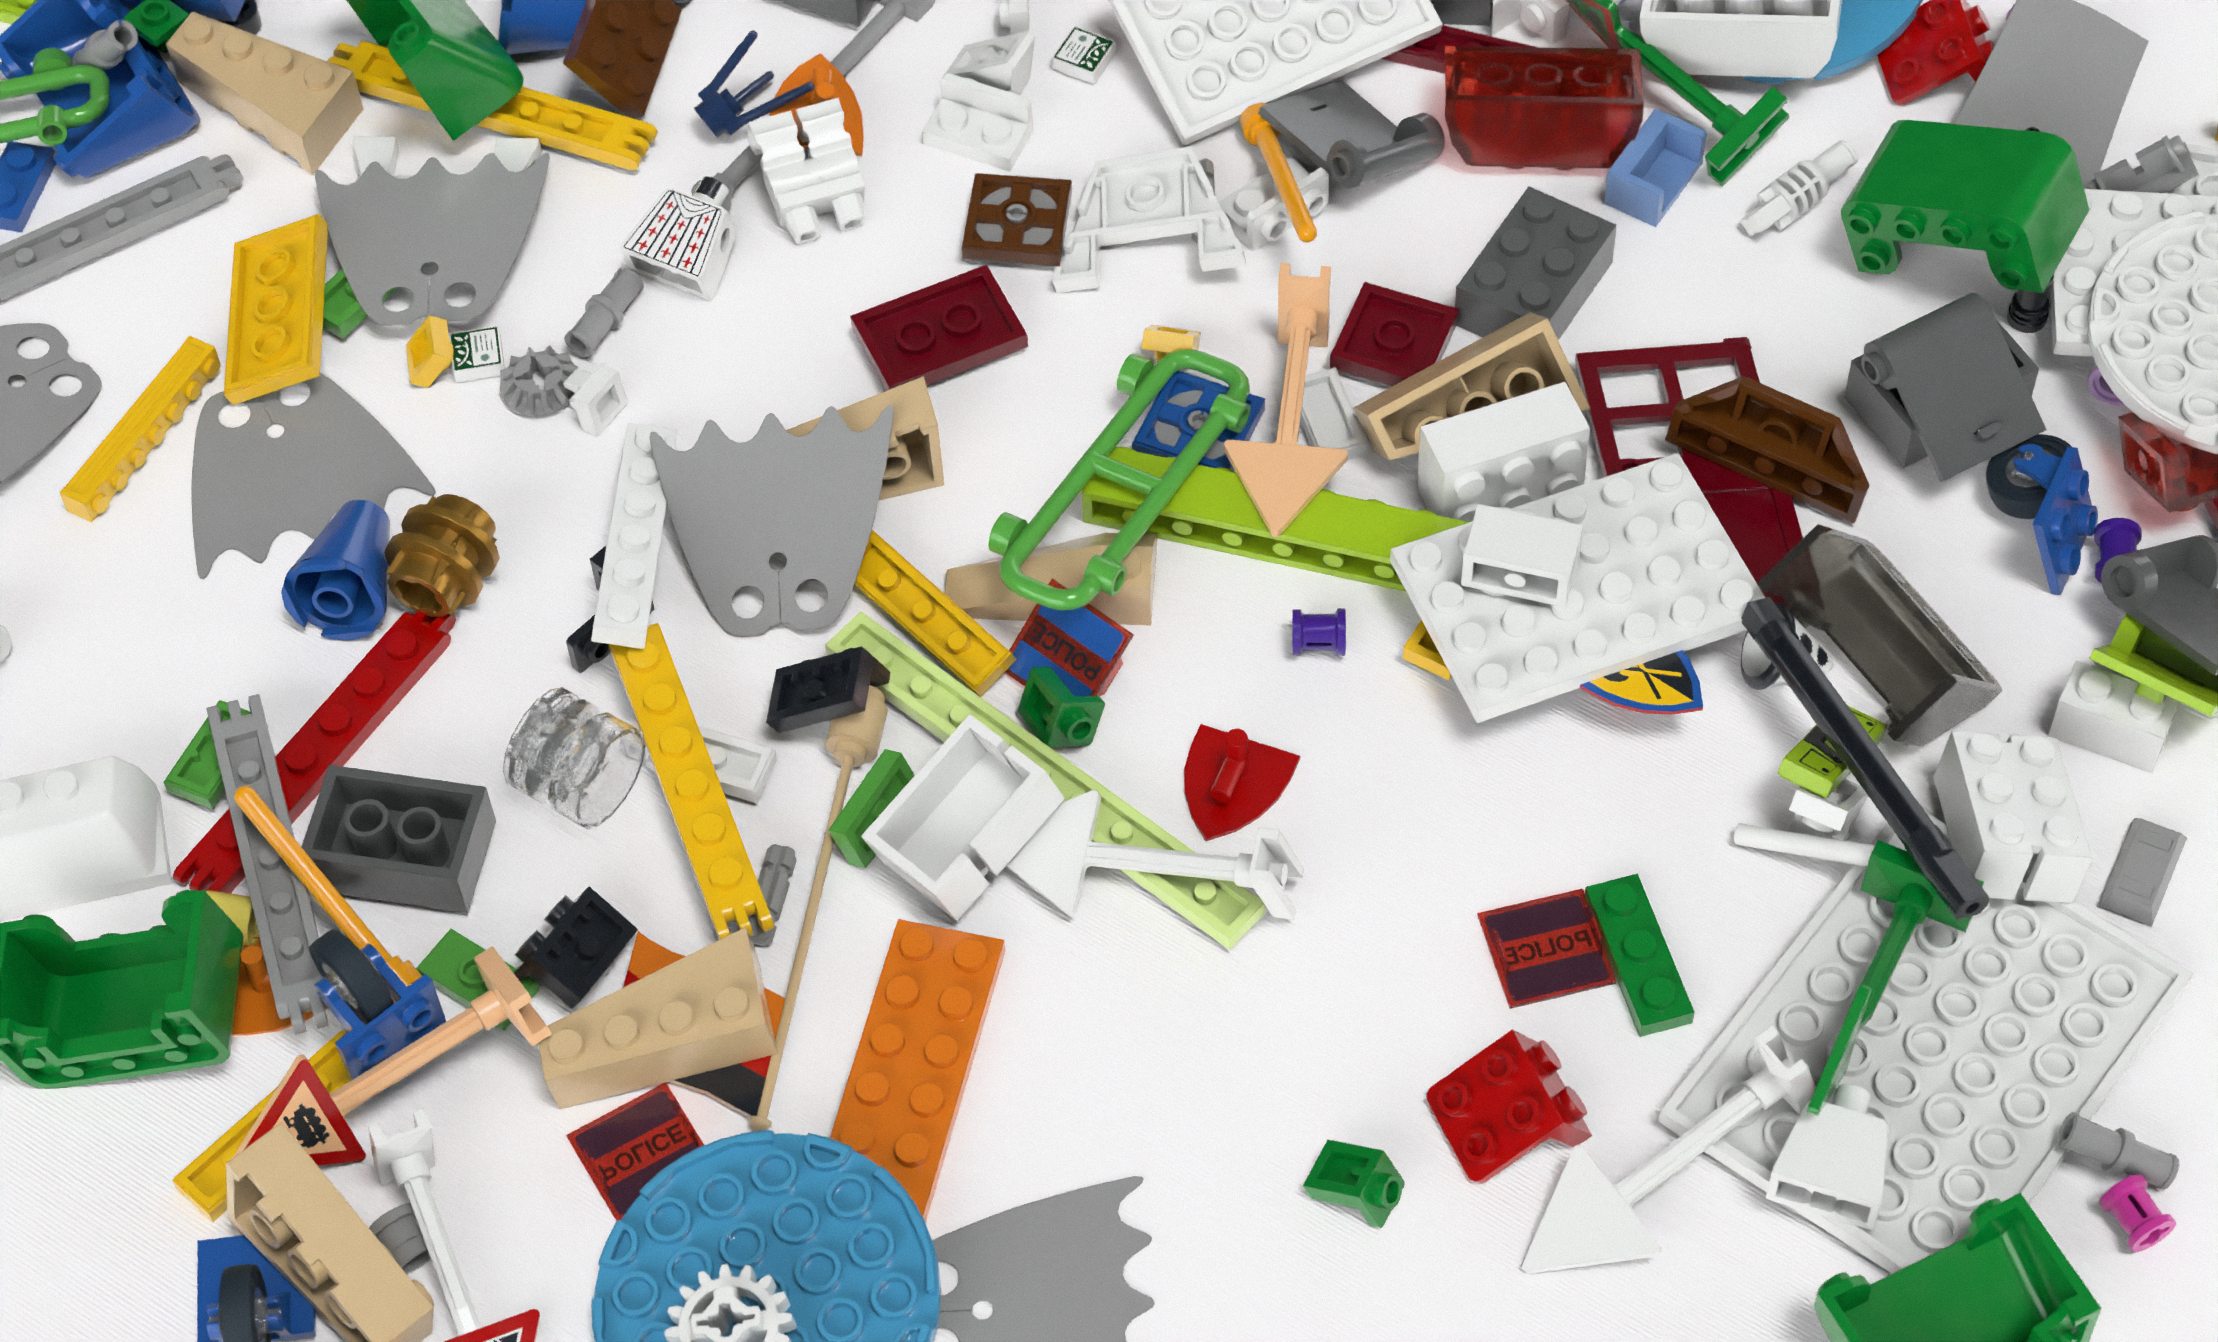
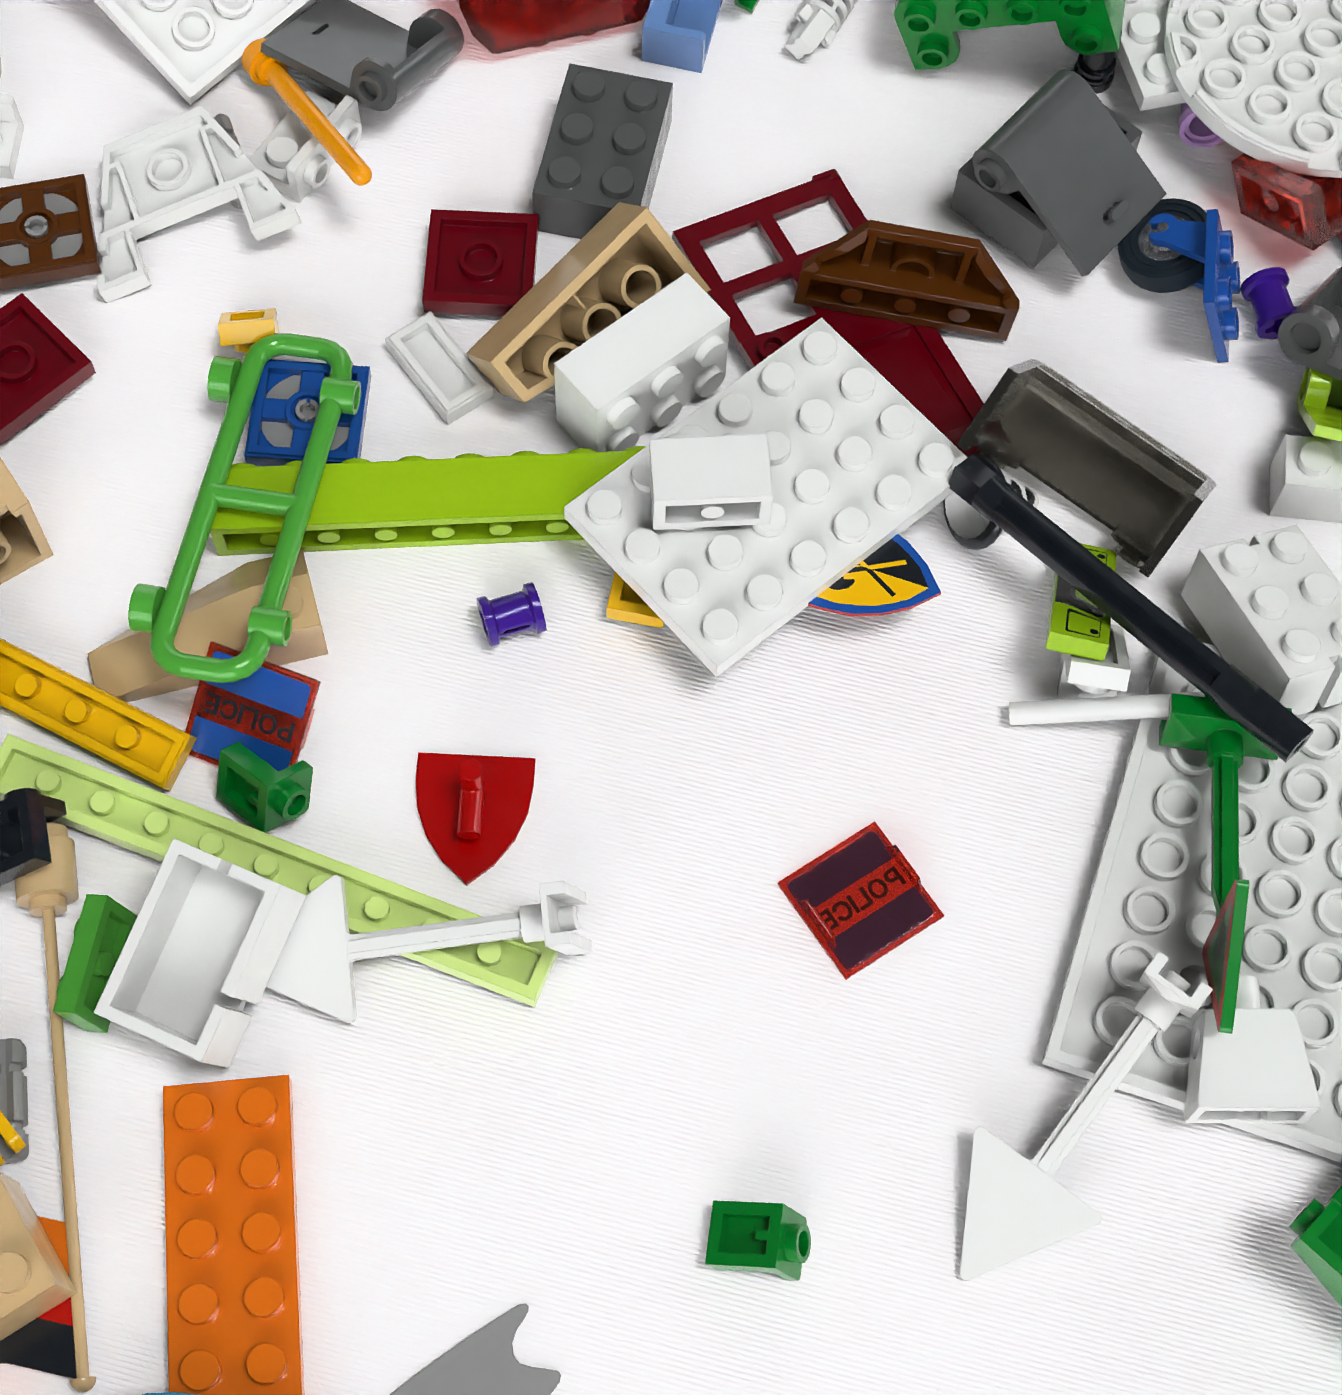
camera: 25 degrees left, 10 degrees up
tile [1051,26,1116,85] -> none
light nougat piece [1224,263,1348,537] -> none
red bracket [1426,1029,1593,1184] -> none
green plate [1584,873,1695,1037] -> none

